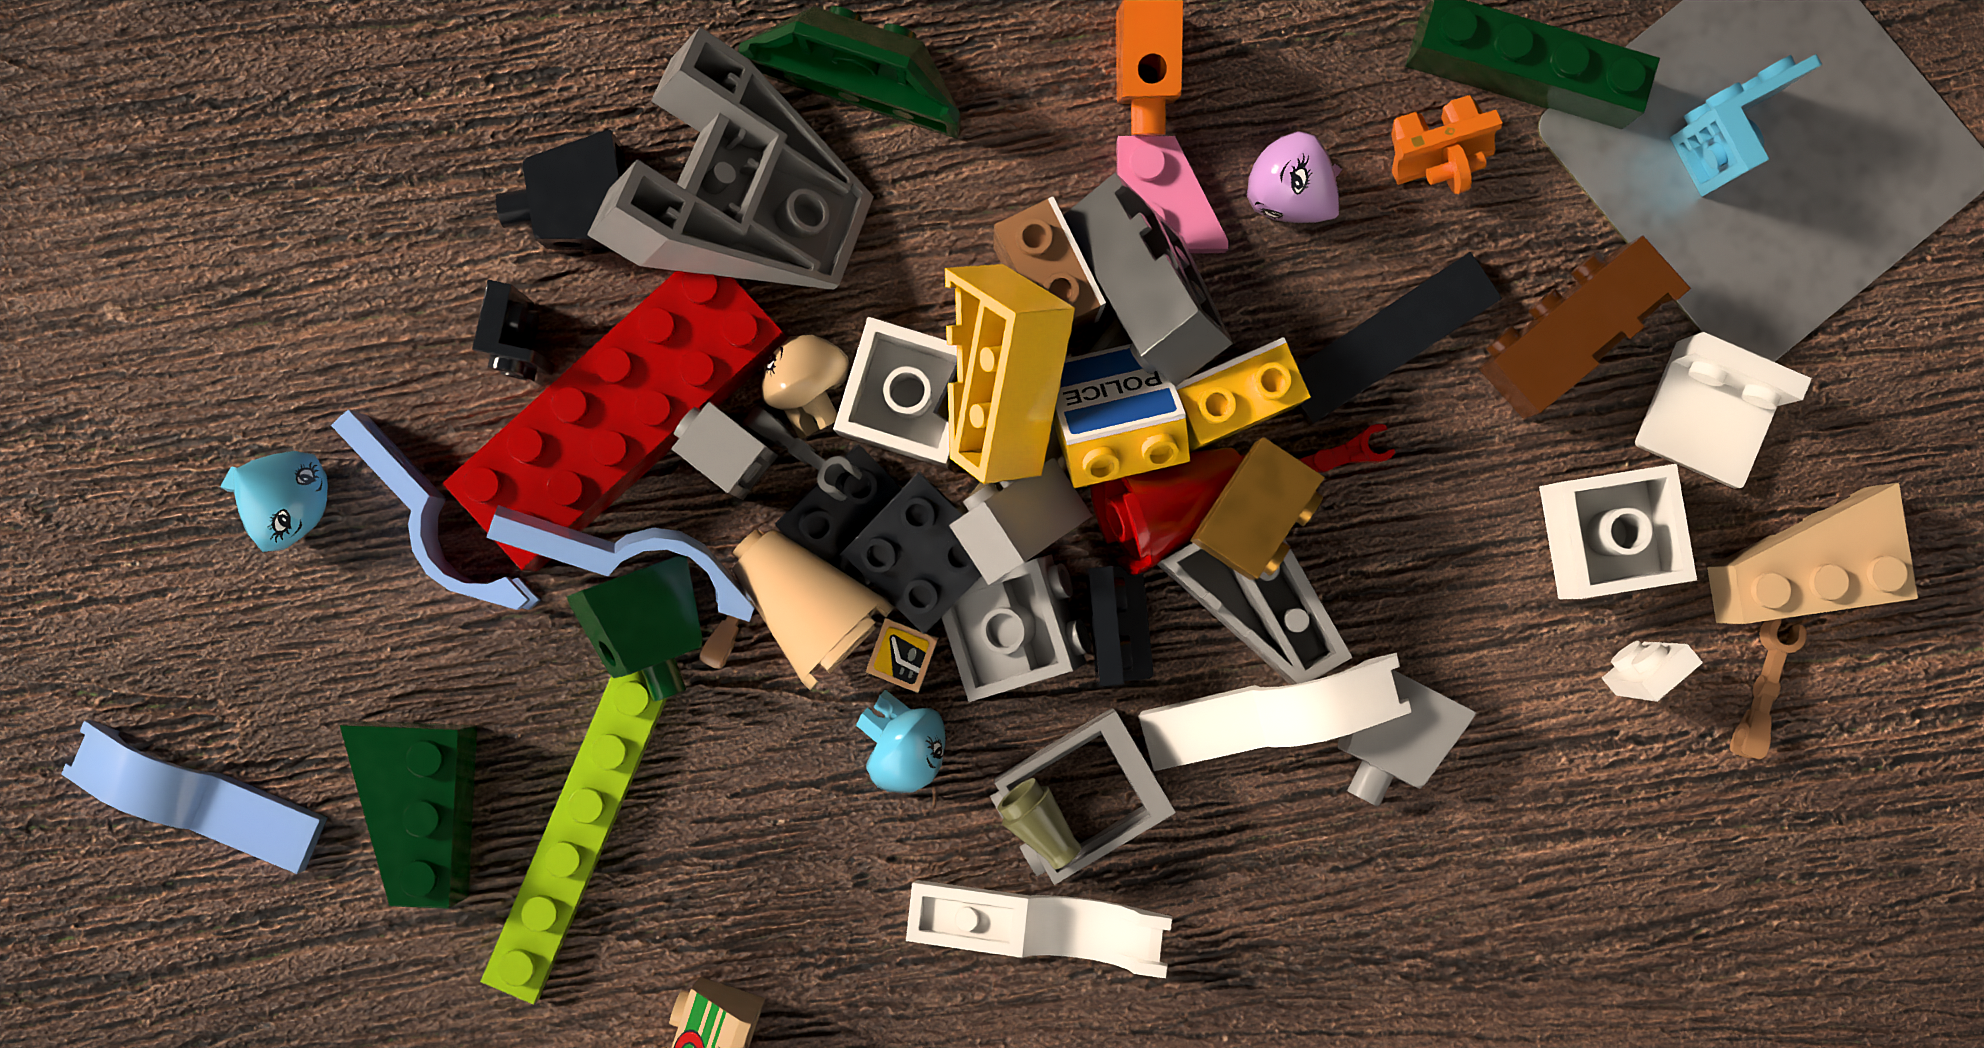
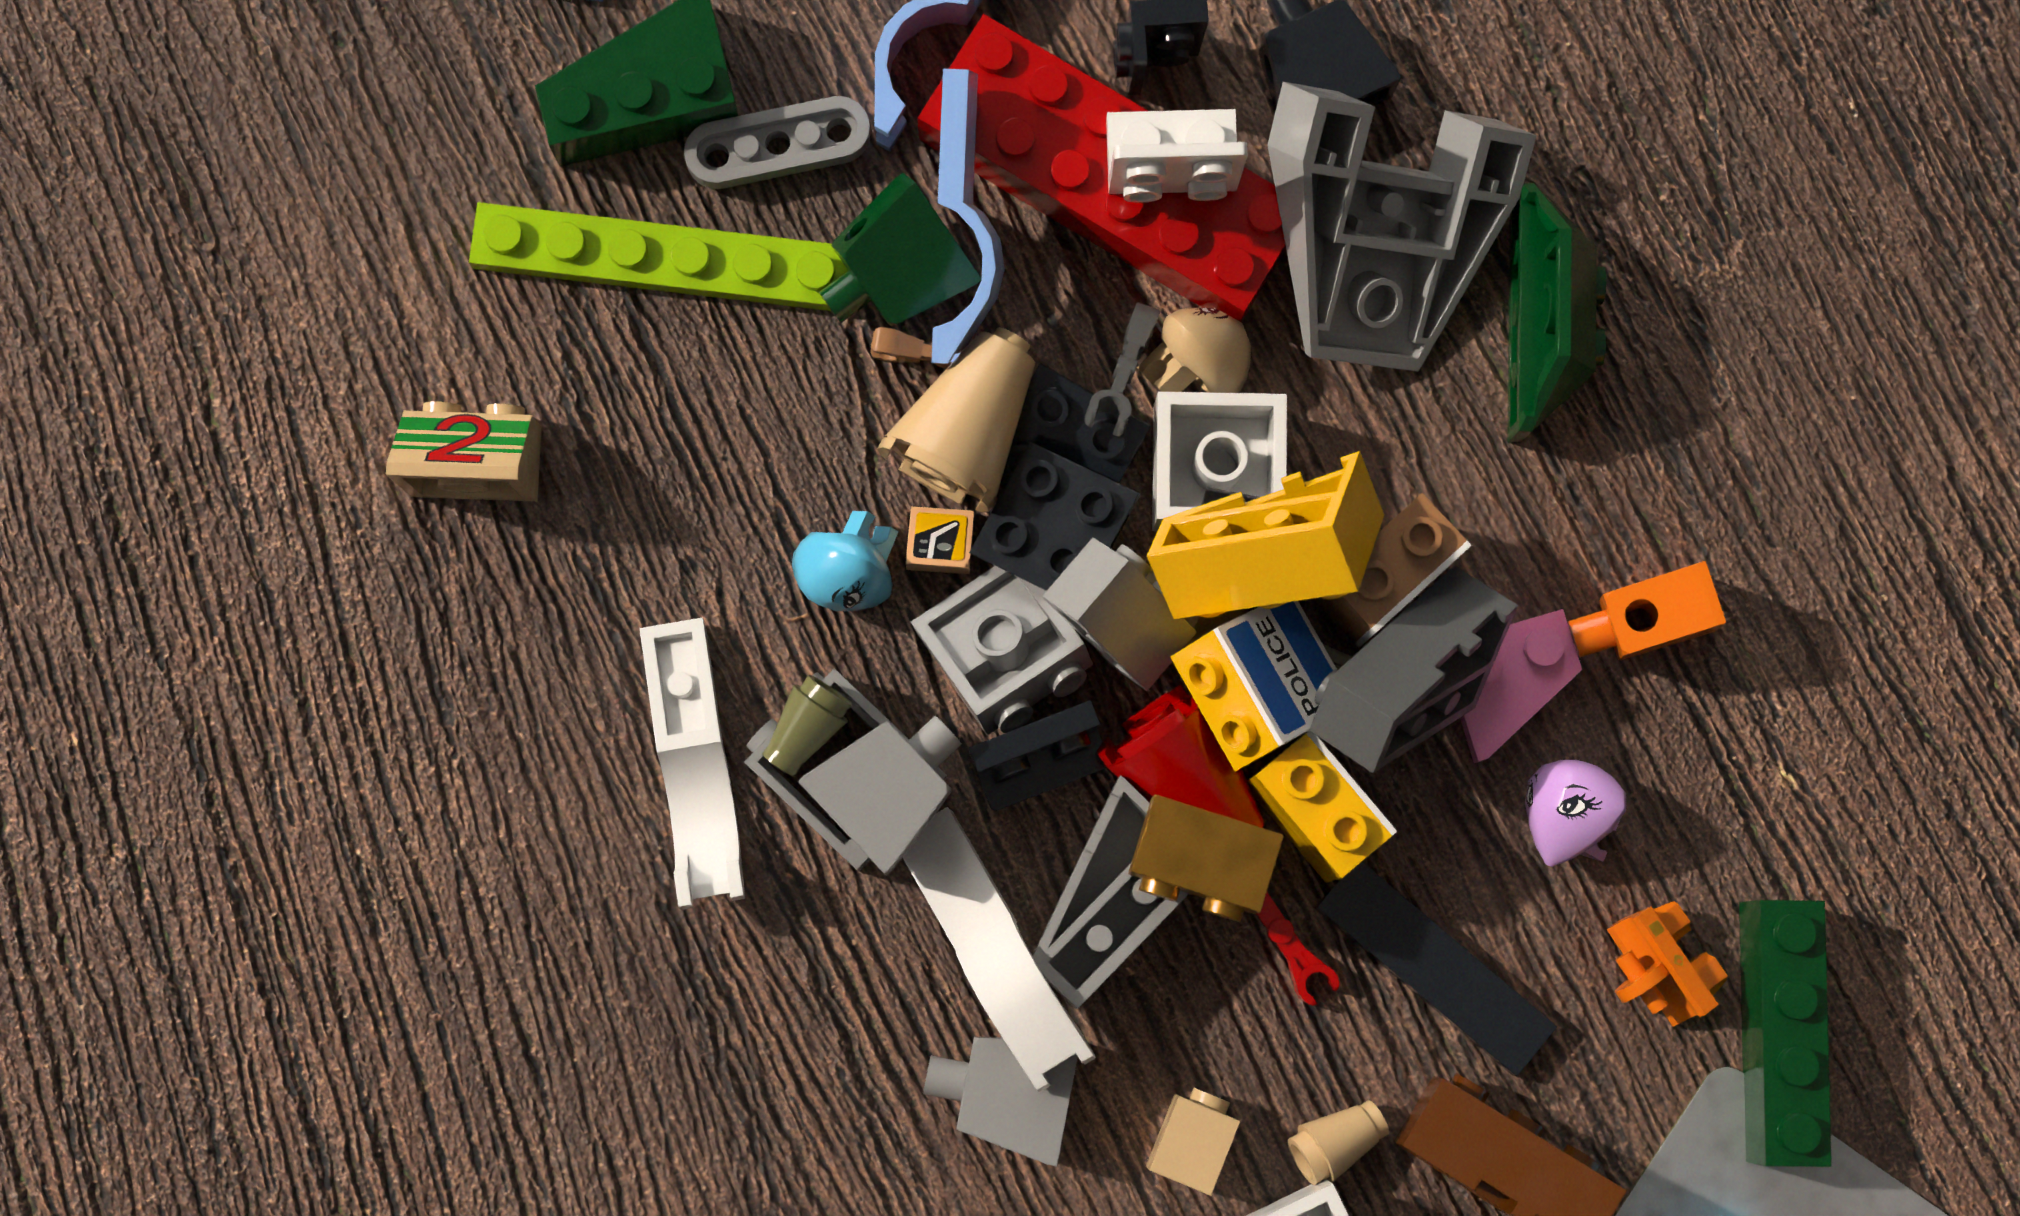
camera: 75 degrees right, 5 degrees down
light grey brick [671,402,779,500] -> none
none -> light grey plate [684,96,870,189]
none -> light grey torso [798,716,962,876]
none -> white bracket [1106,109,1248,202]
none -> tan brick [1146,1088,1240,1196]
none -> tan cone [1288,1100,1389,1185]

